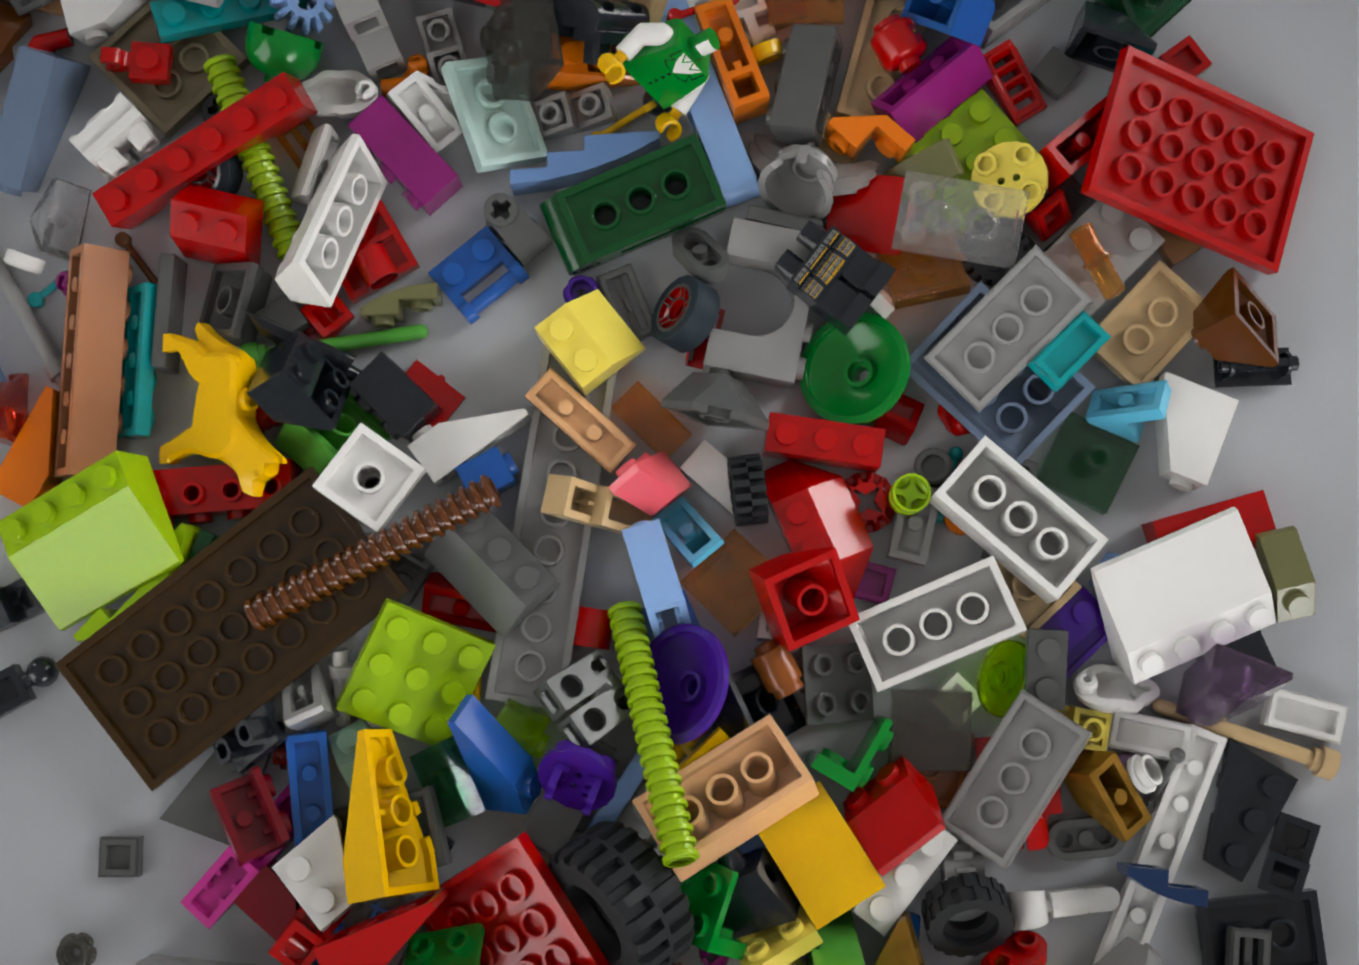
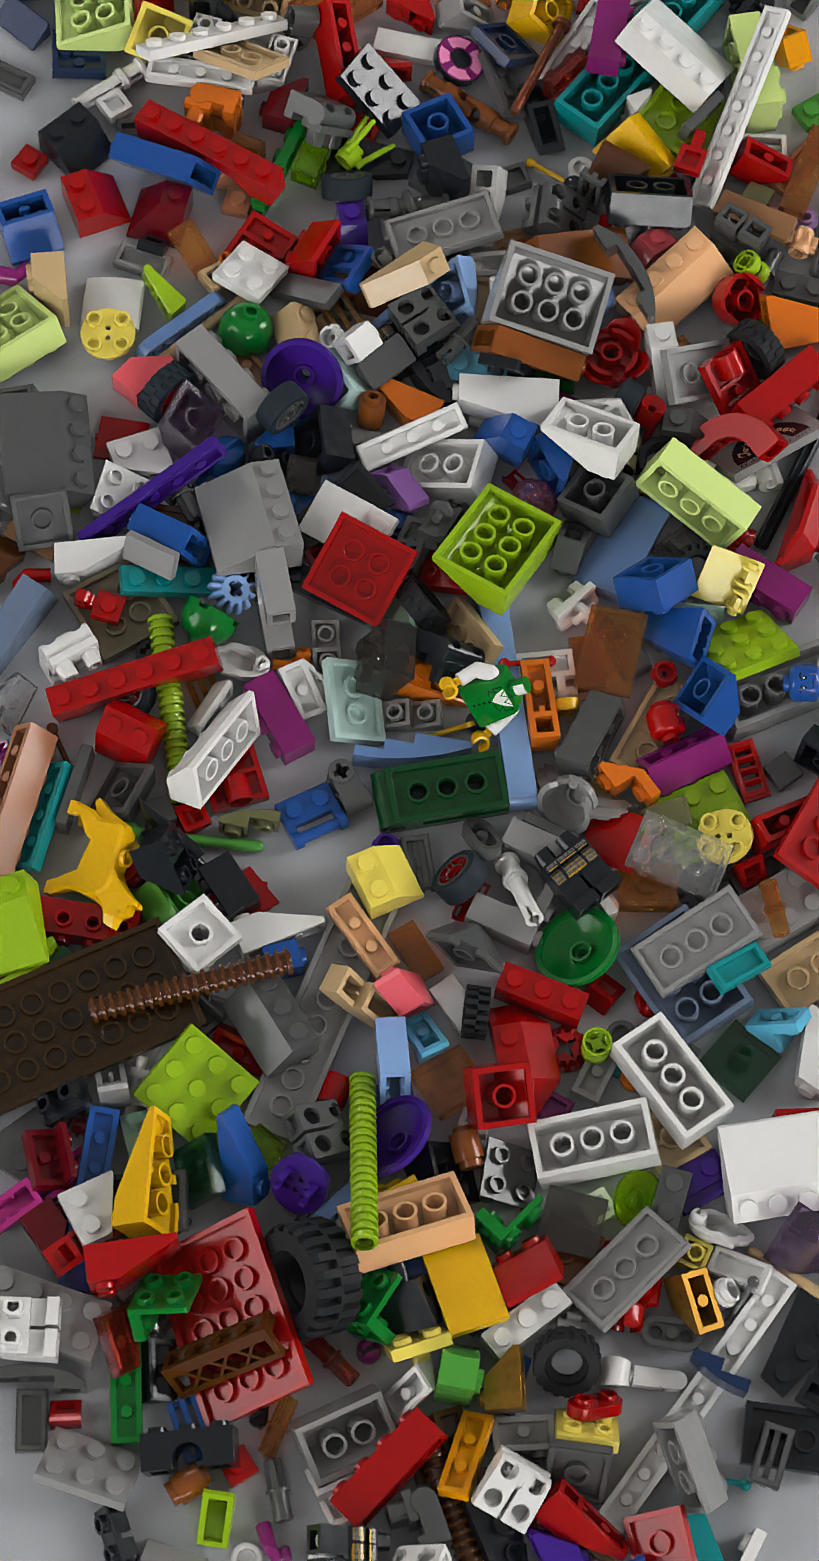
camera: 10 degrees right, 15 degrees down
none -> white pin [494,852,544,927]

